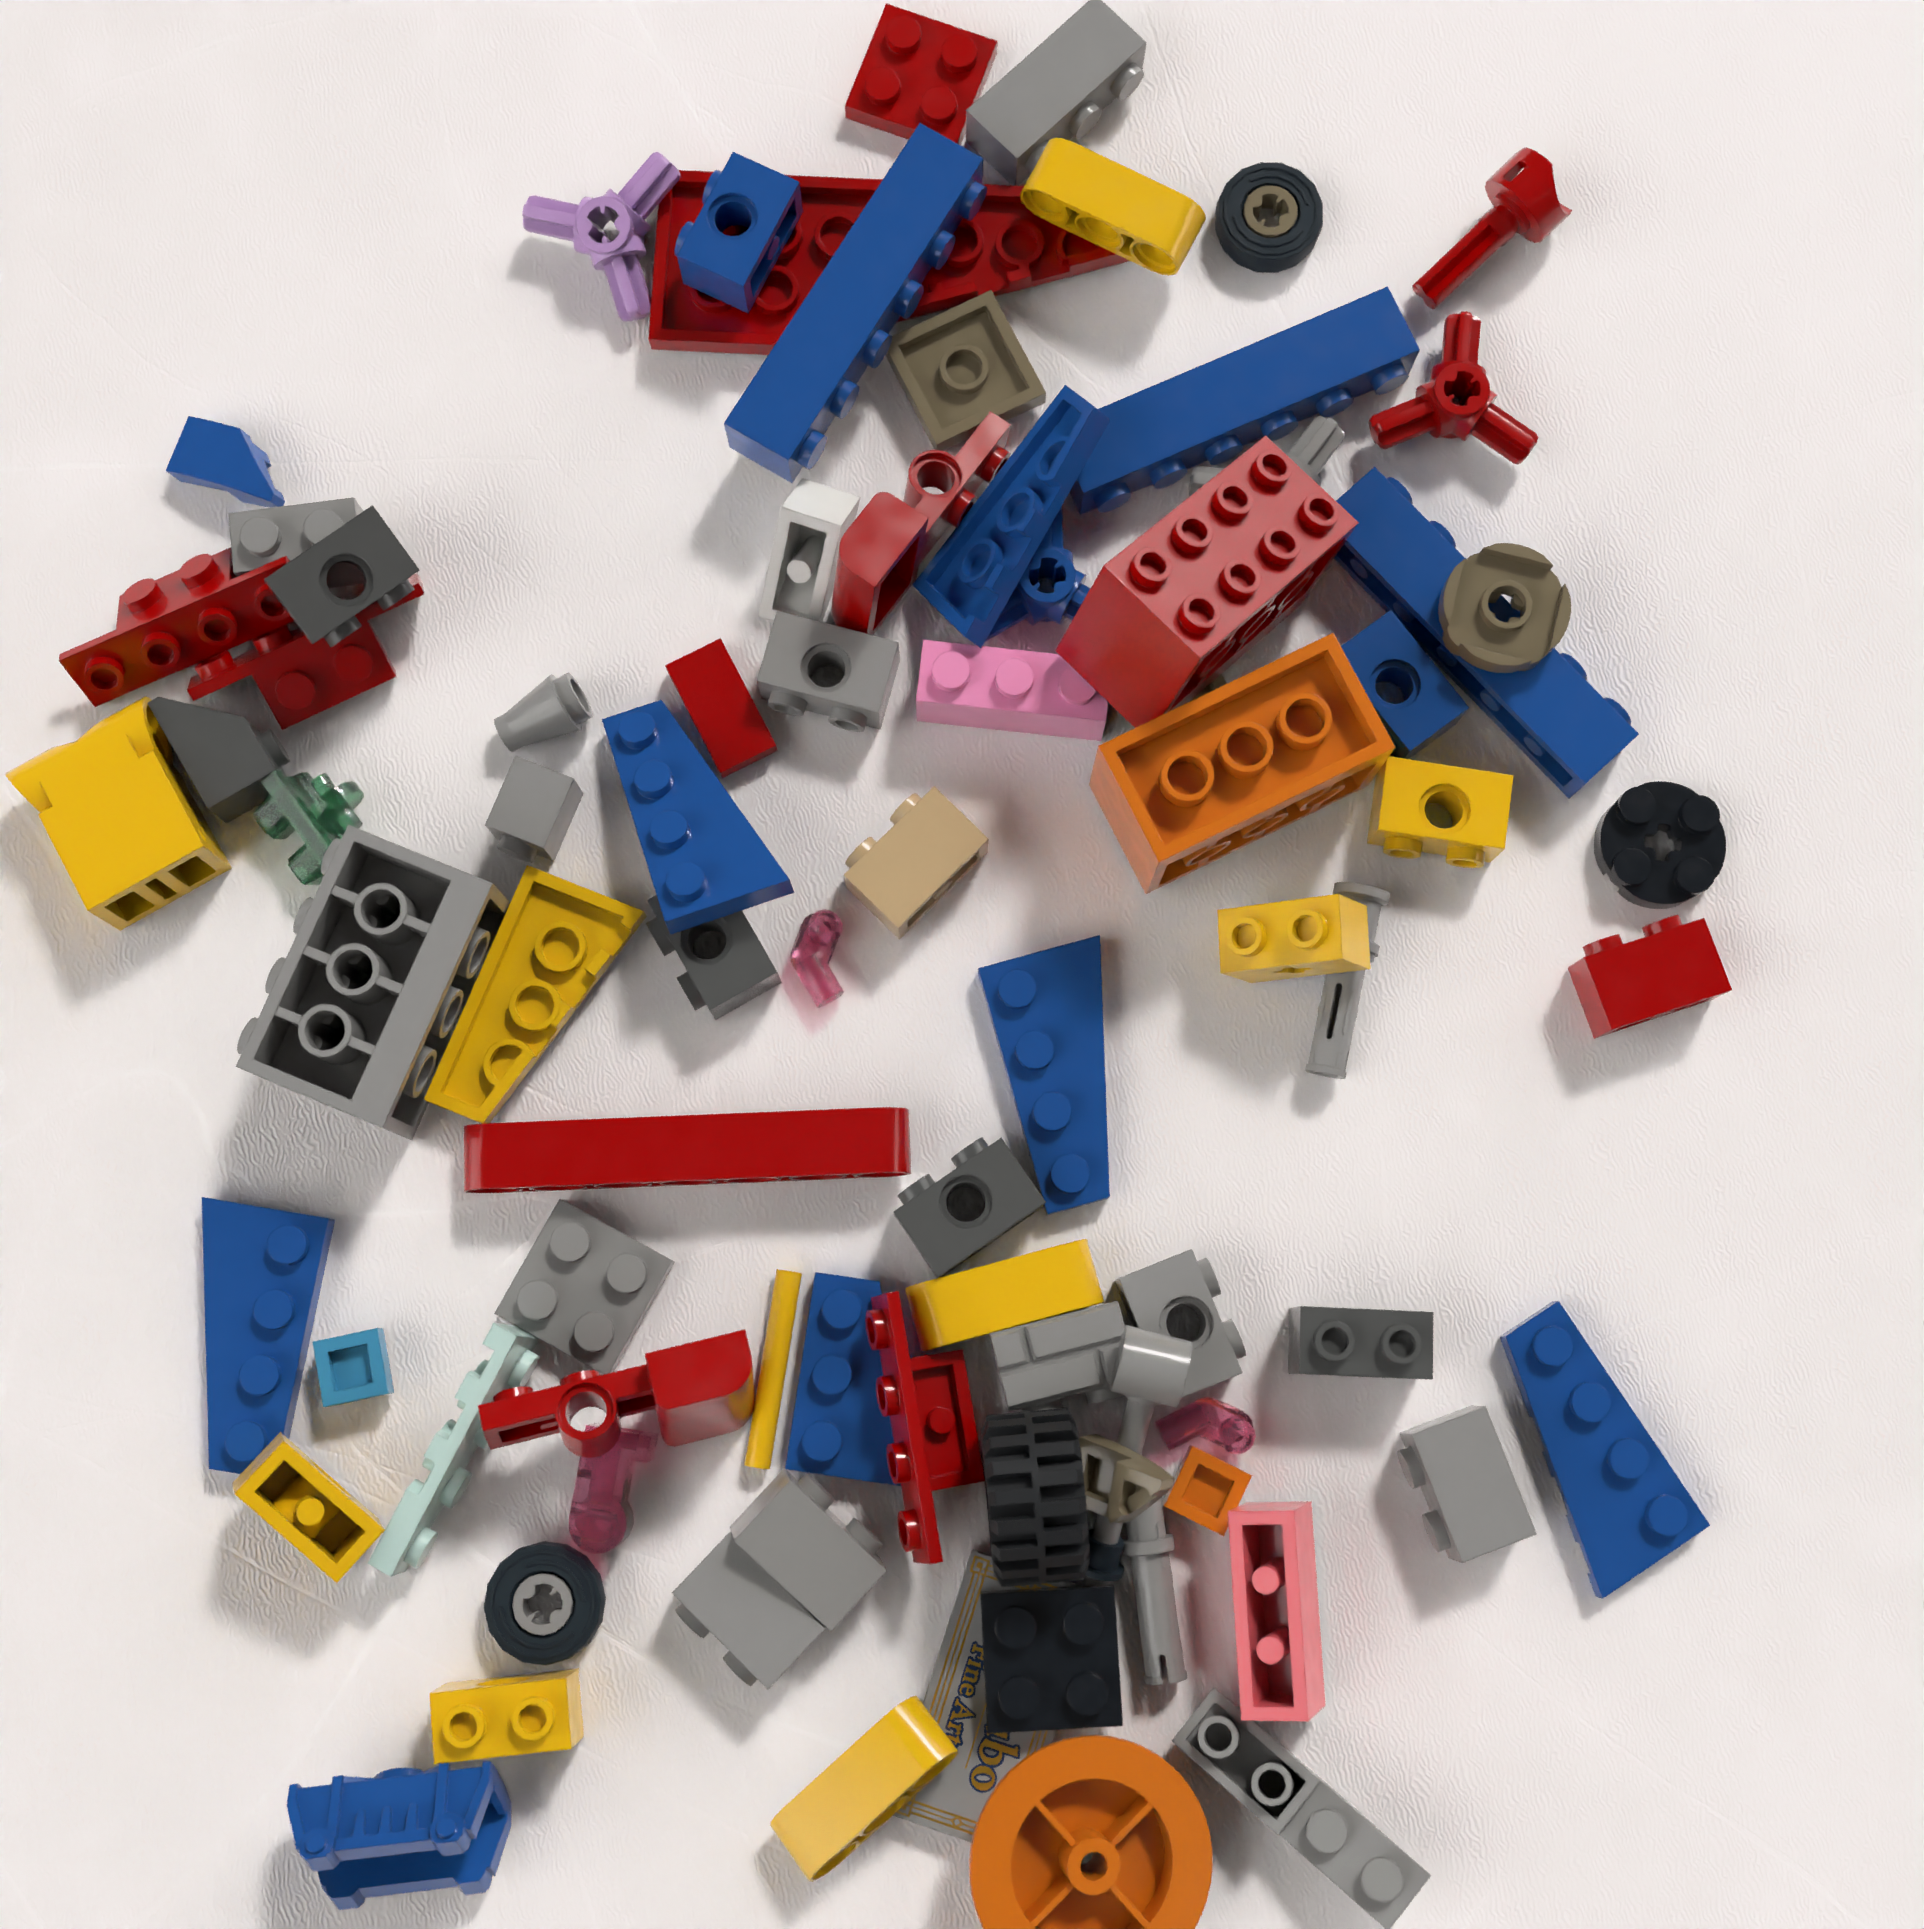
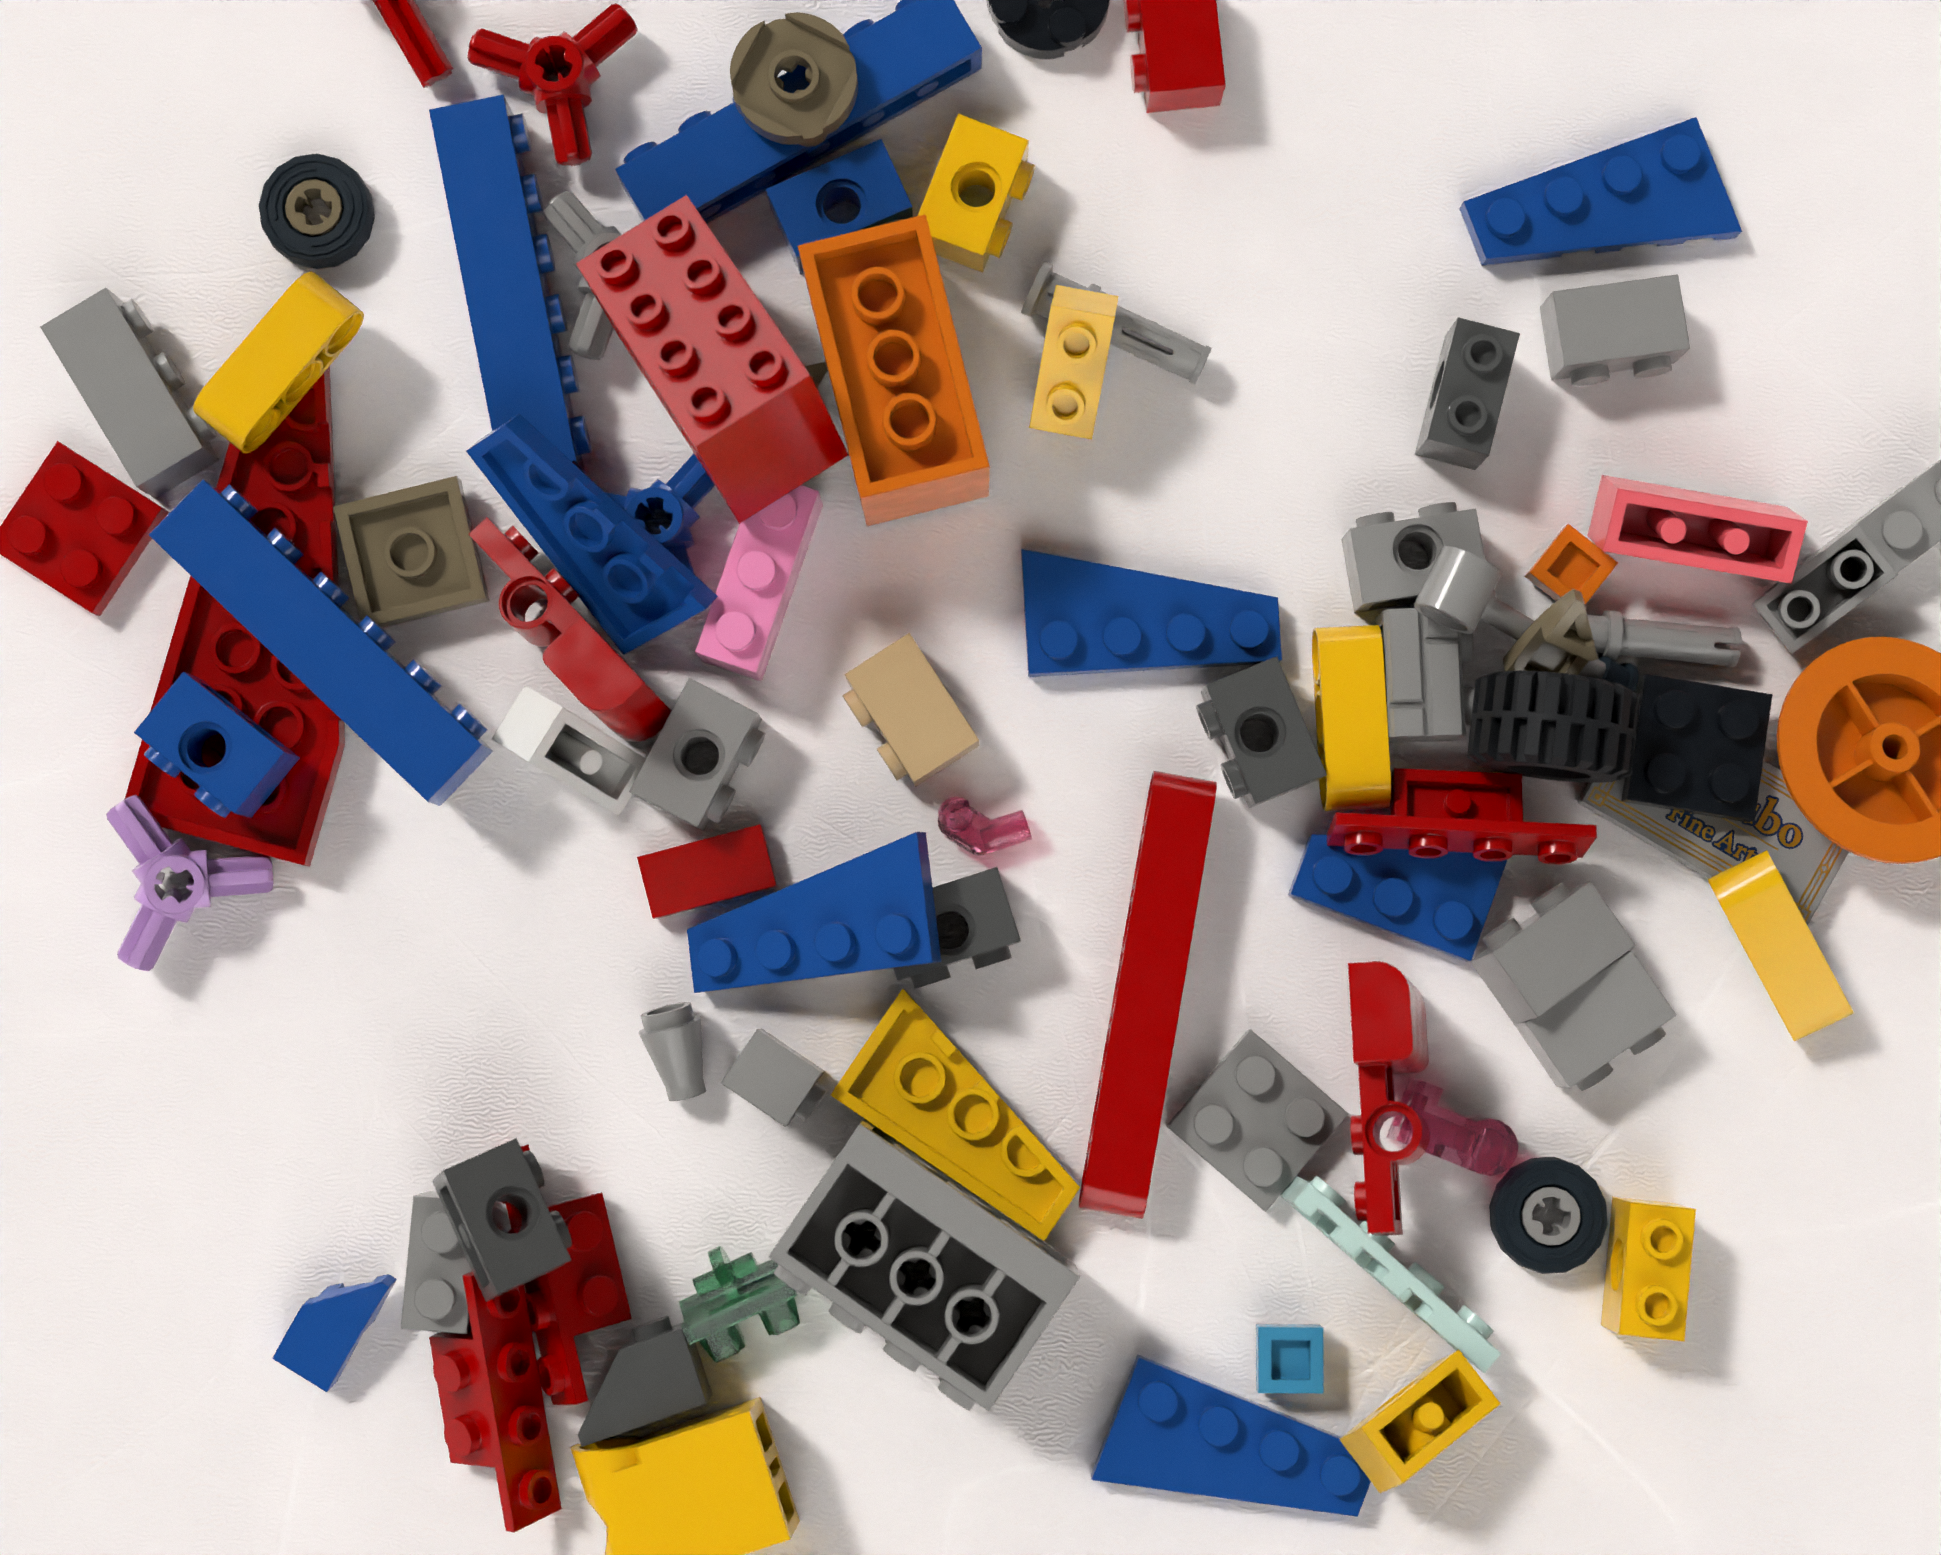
camera: 75 degrees left, 5 degrees up
blue piece [287,1761,512,1910] -> none
yellow bar [744,1269,802,1469] -> none
clear pink arm [1154,1396,1256,1454] -> none

